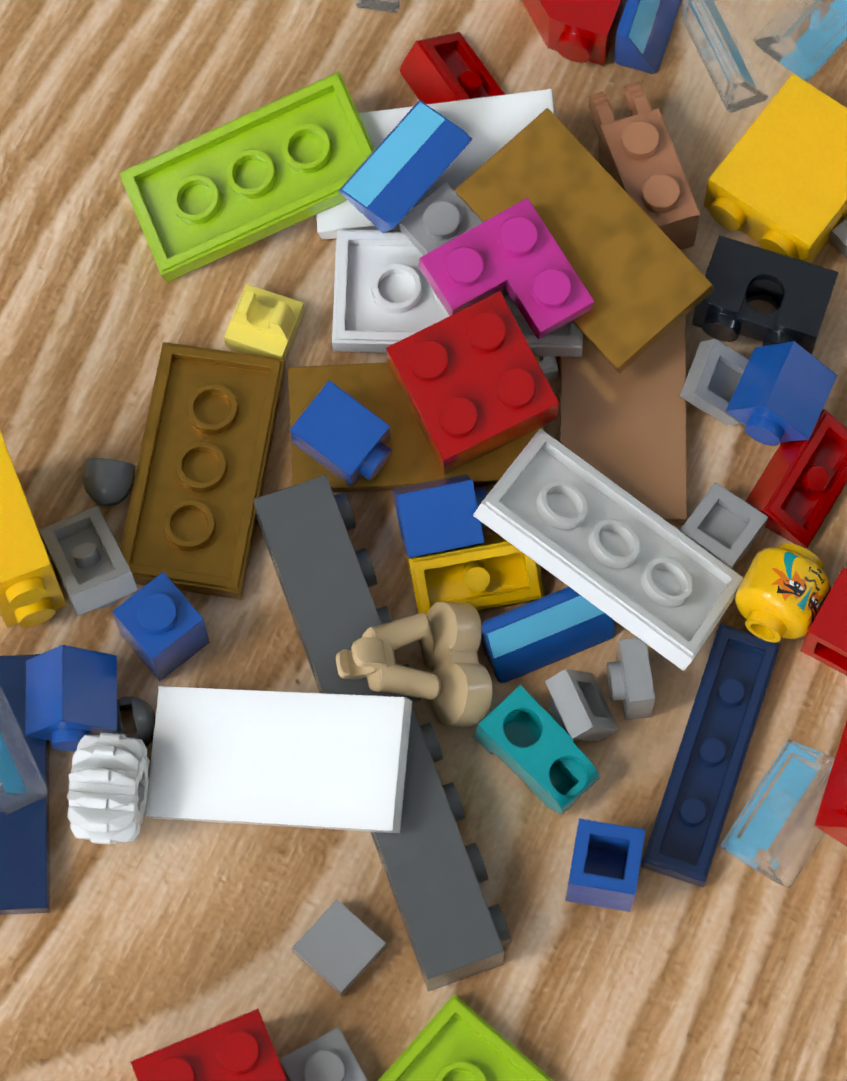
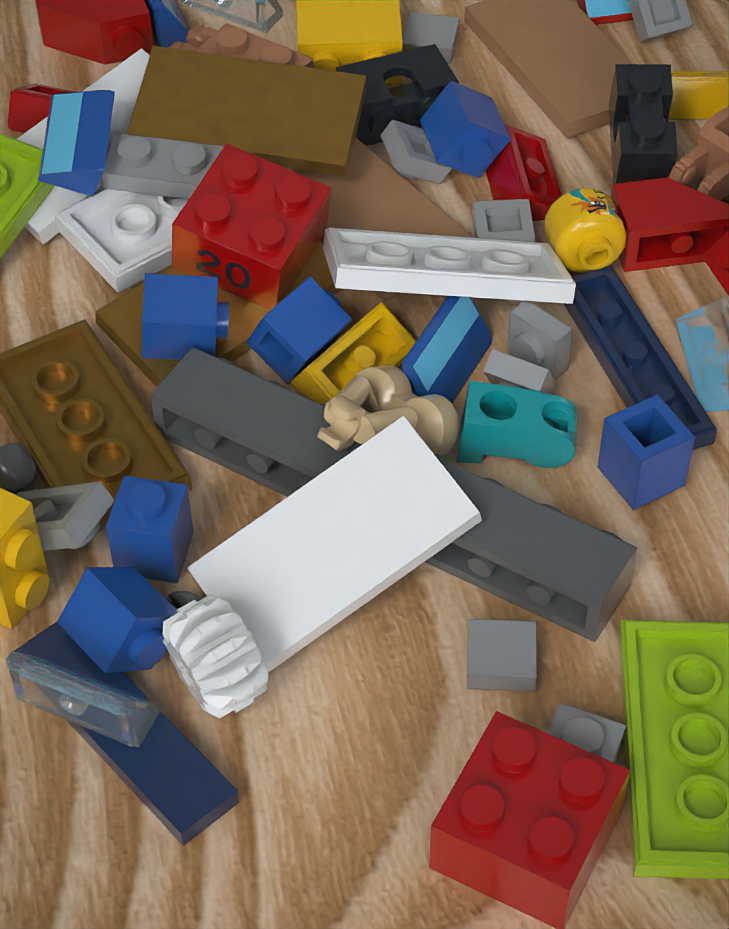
camera: 40 degrees left, 20 degrees down
light yellow tile [224,284,305,361] -> none
dark pink plate [418,198,594,340] -> none

